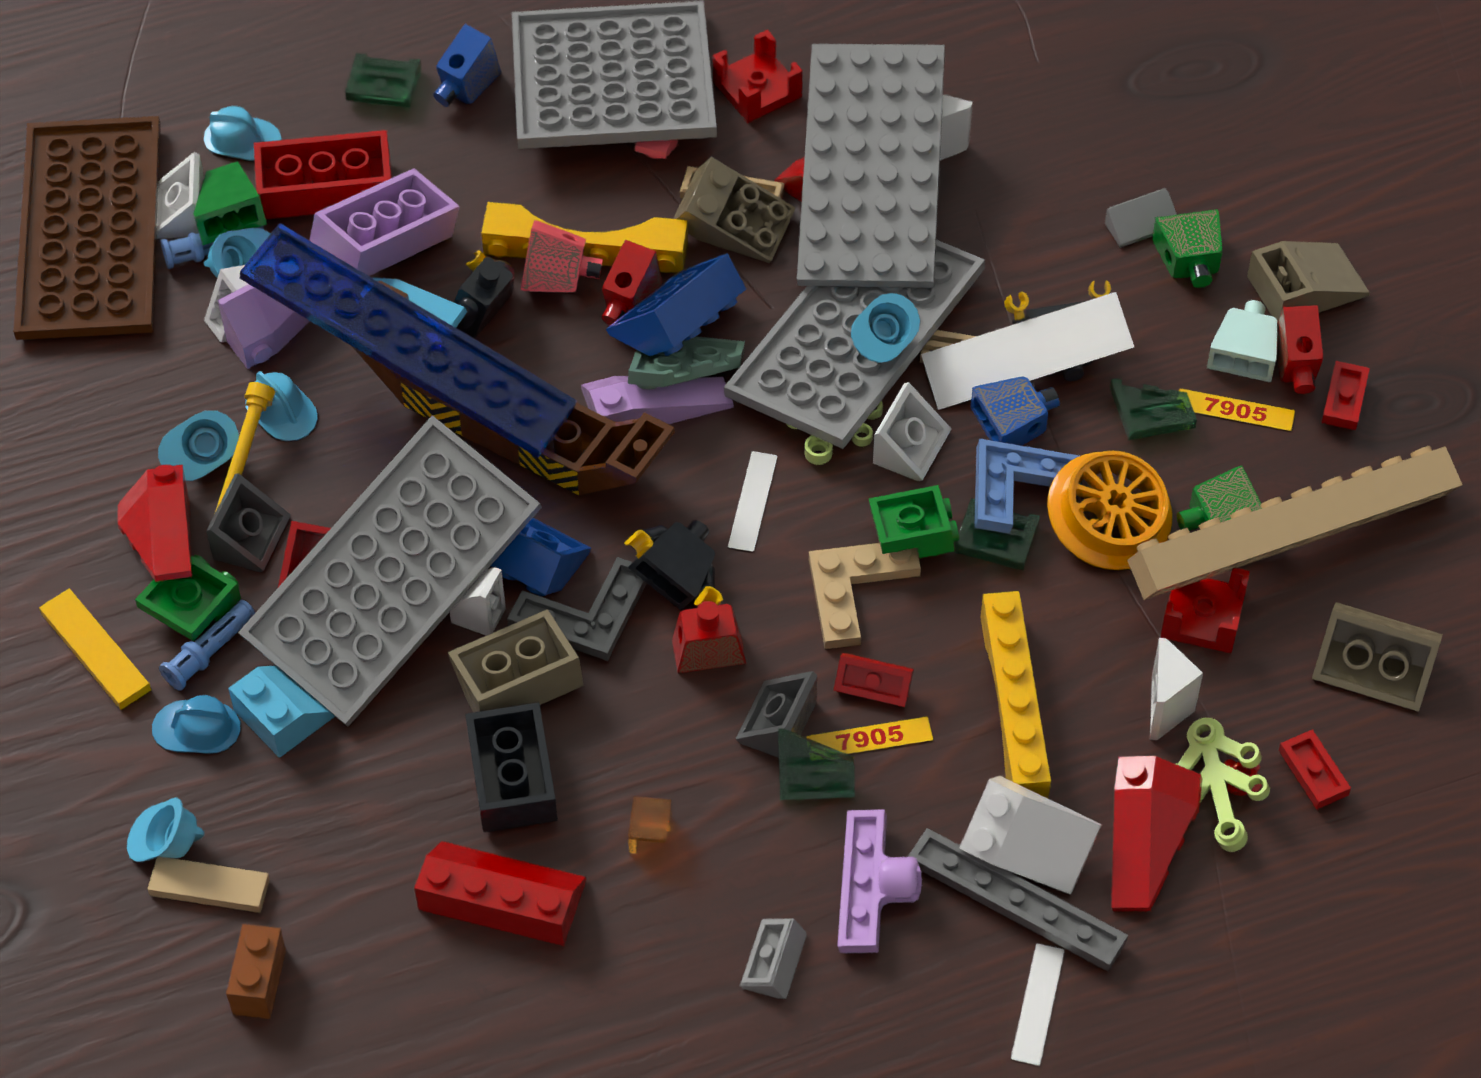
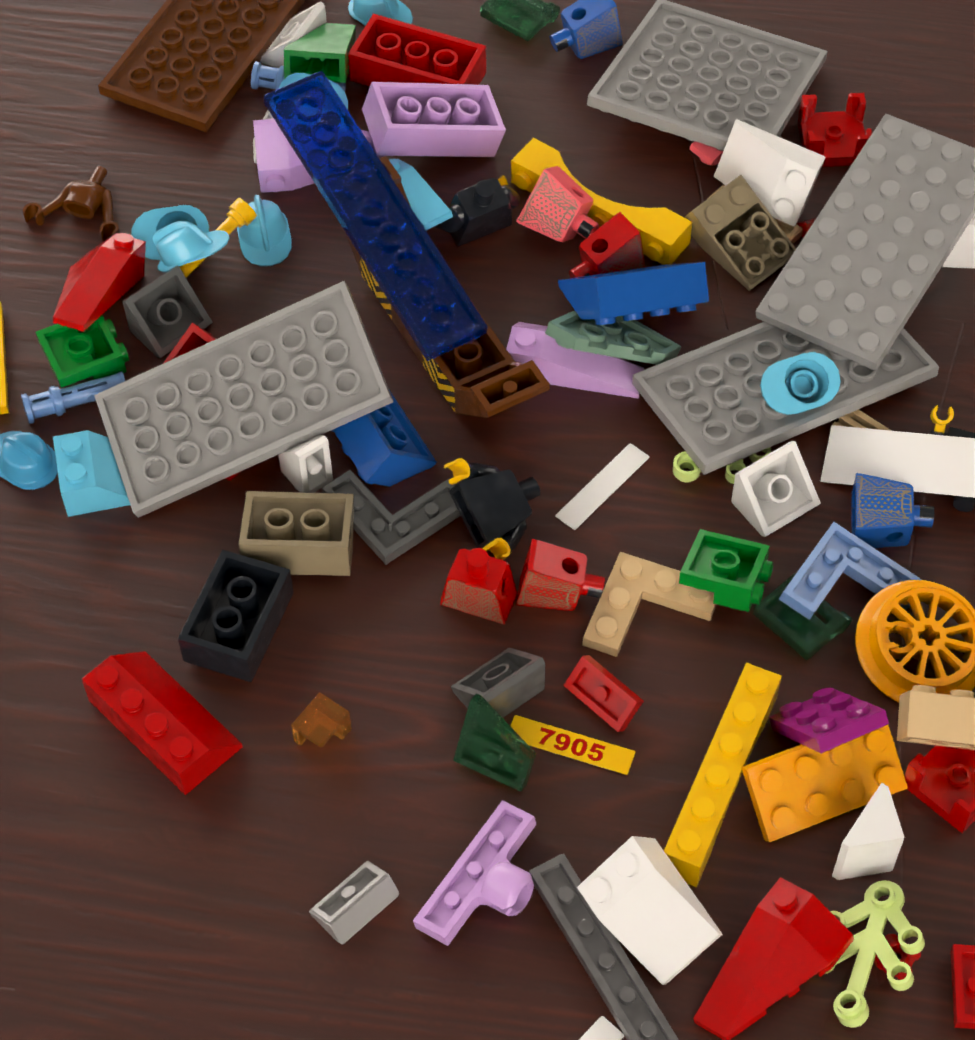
camera: 30 degrees right, 0 degrees up
none -> reddish brown piece [23,166,120,241]
none -> medium azure piece [152,221,230,272]
none -> red torso [516,539,605,611]
none -> white slope [714,119,826,227]
none -> light orange plate [741,725,908,842]
none -> magenta plate [768,688,889,753]

